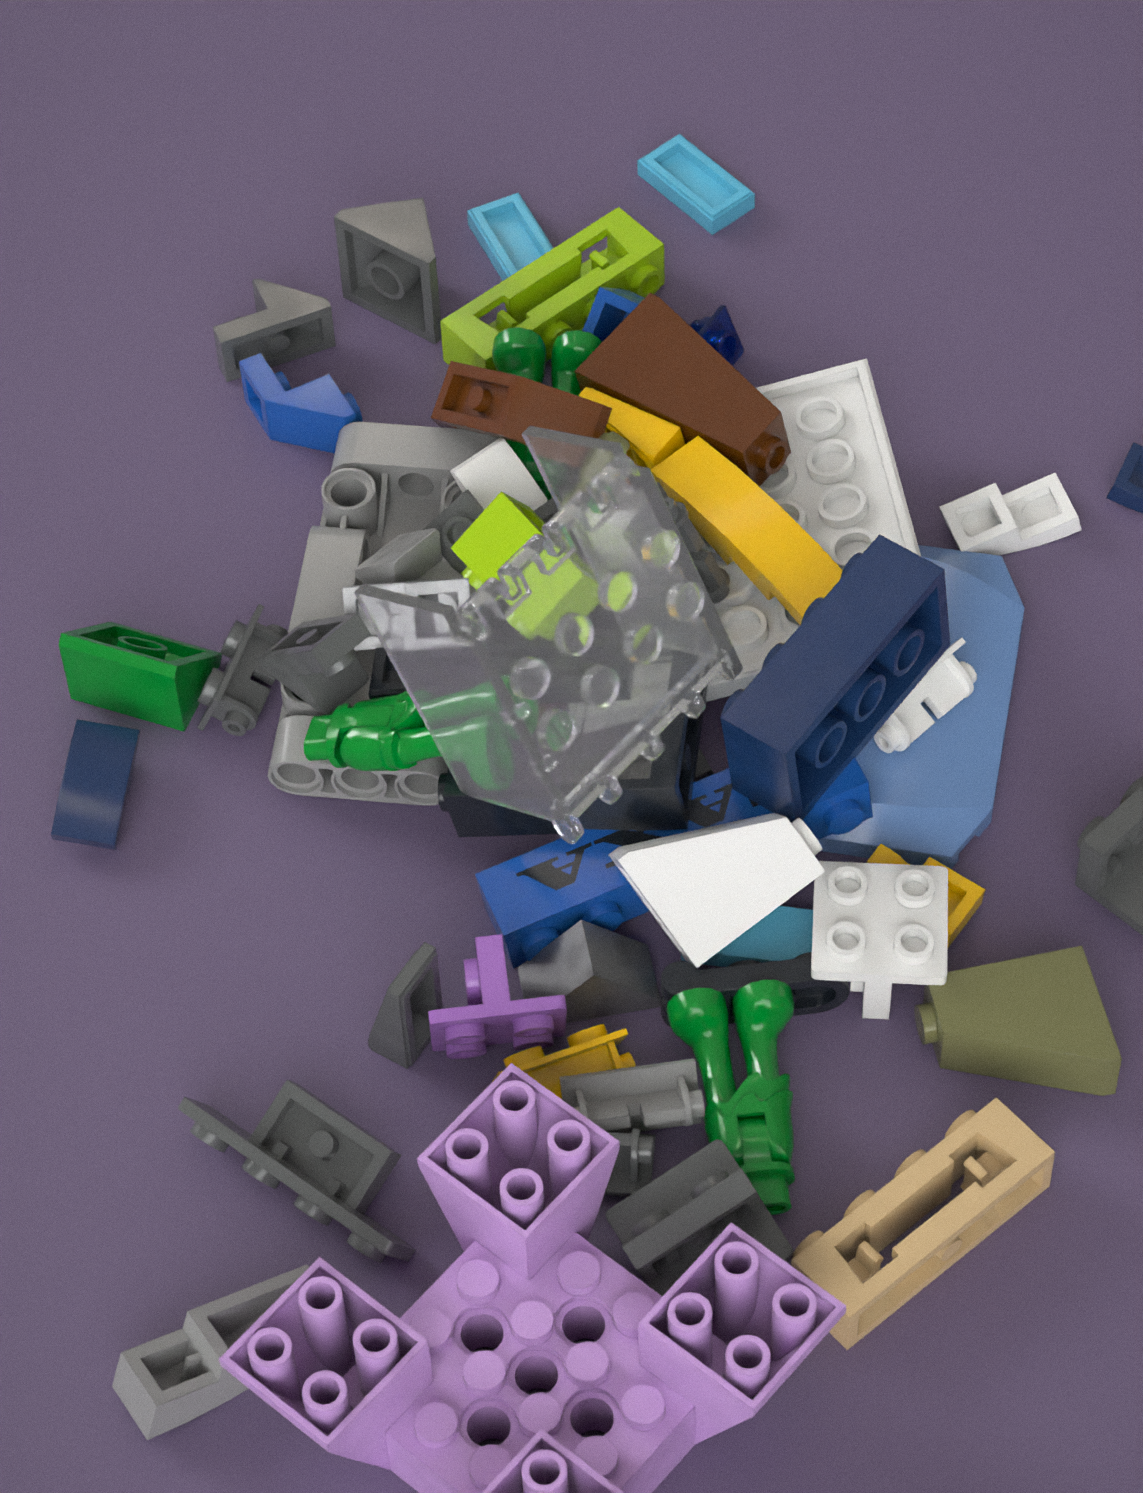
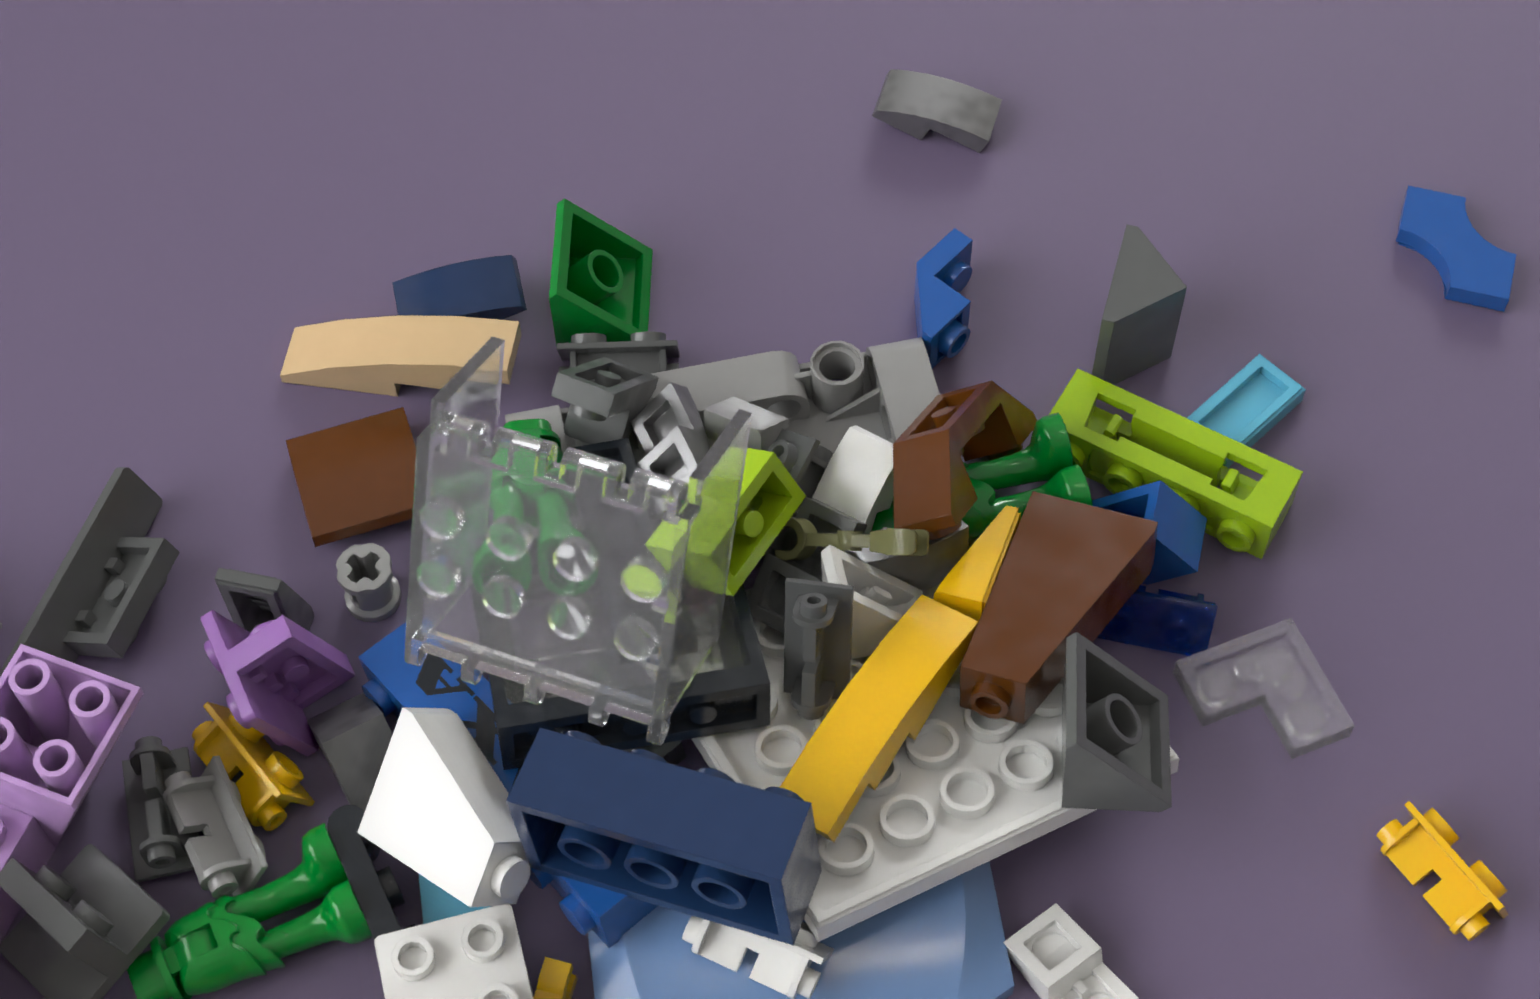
camera: 70 degrees right, 5 degrees up
dark grey slope [213,279,336,382] -> none
medium azure tile [637,134,755,235] -> none
none -> tan slope [280,315,521,396]
none -> reddish brown slope [286,407,436,547]
none -> light grey bush [336,543,402,622]
none -> flat silver slope [872,69,1002,153]
none -> dark grey slope [1062,632,1172,812]
none -> clear plate [1173,618,1355,759]
none -> yellow hinge [1376,801,1508,941]
none -> blue tile [1396,185,1517,312]

